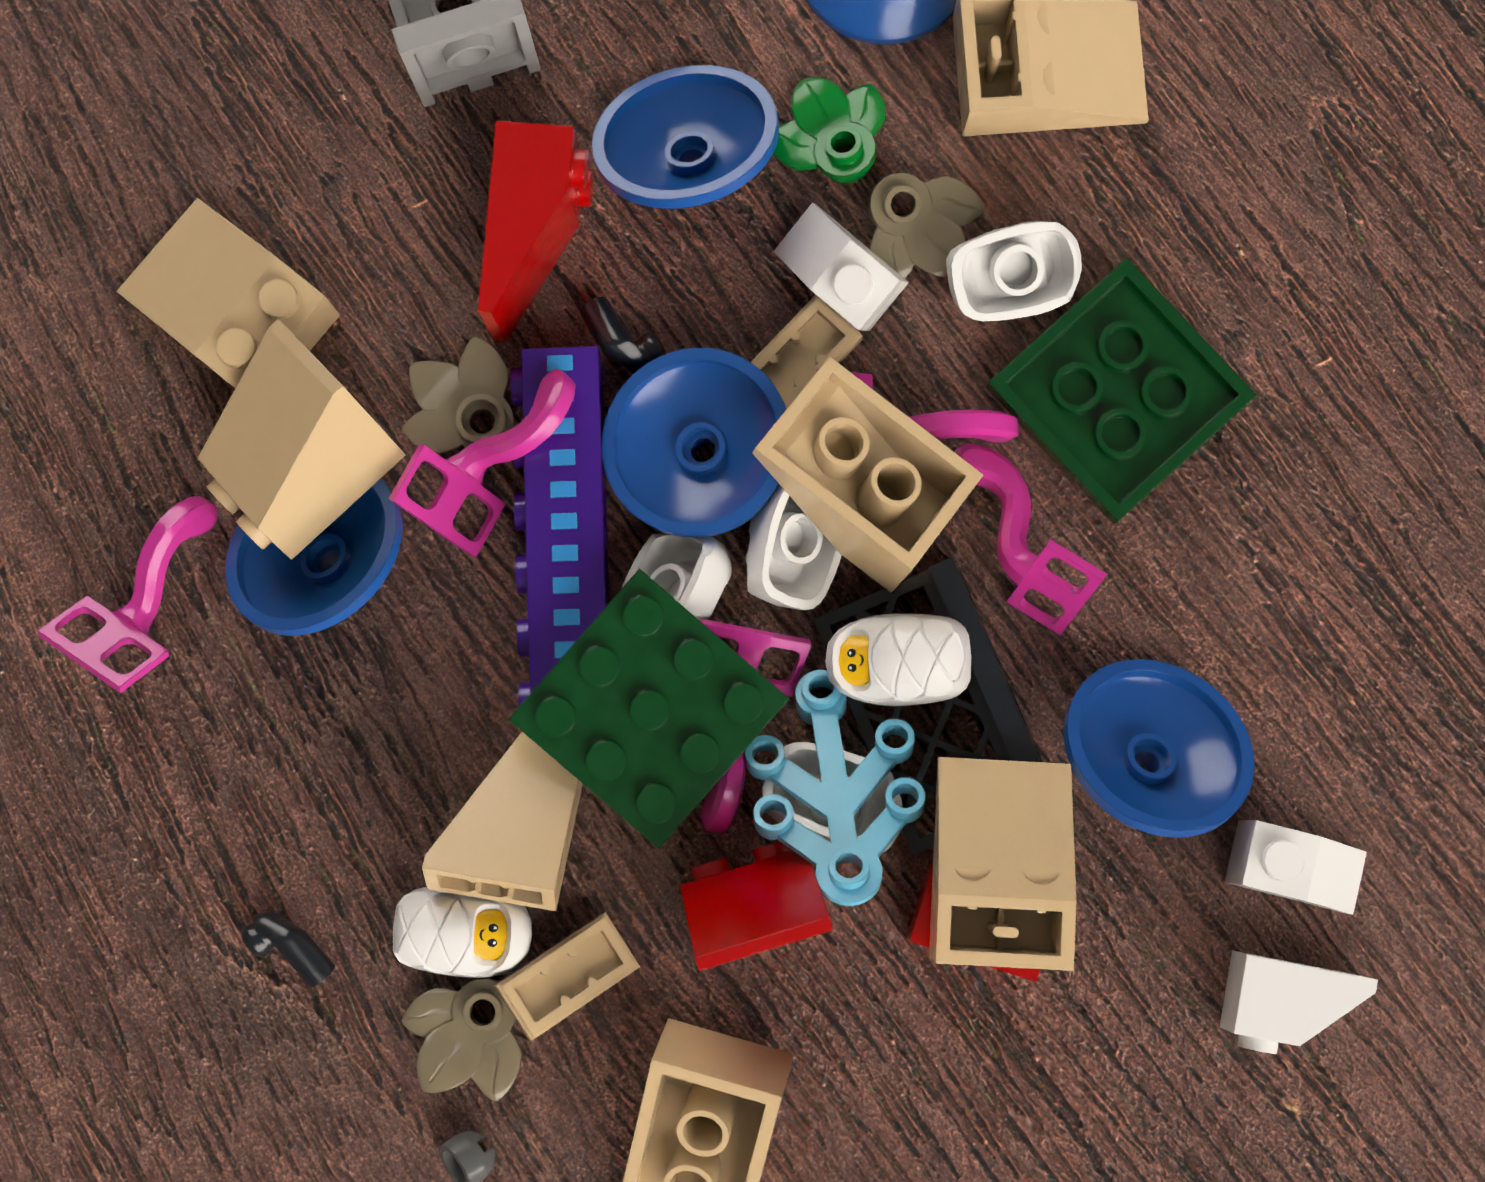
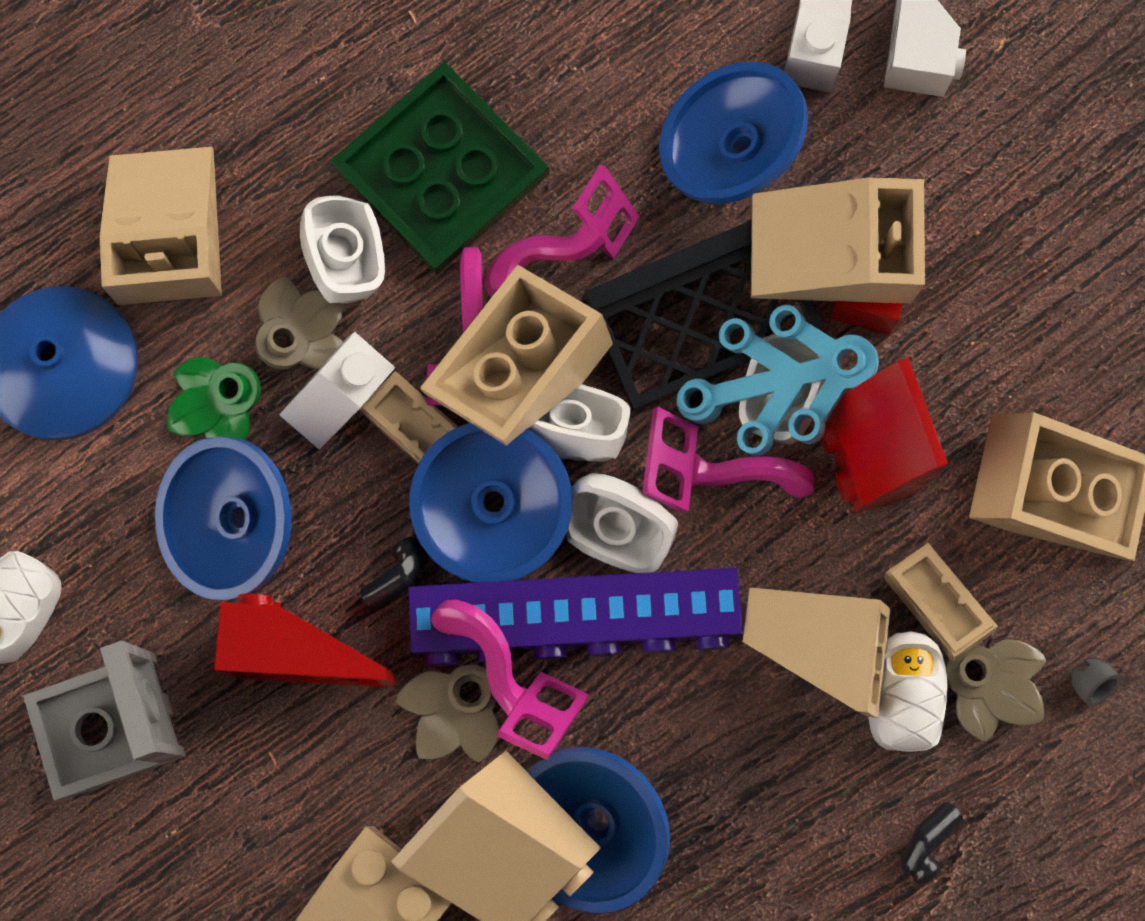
camera: 95 degrees left, 5 degrees down
dark green plate [508,568,789,849] -> none
white piece [825,613,972,706] -> none

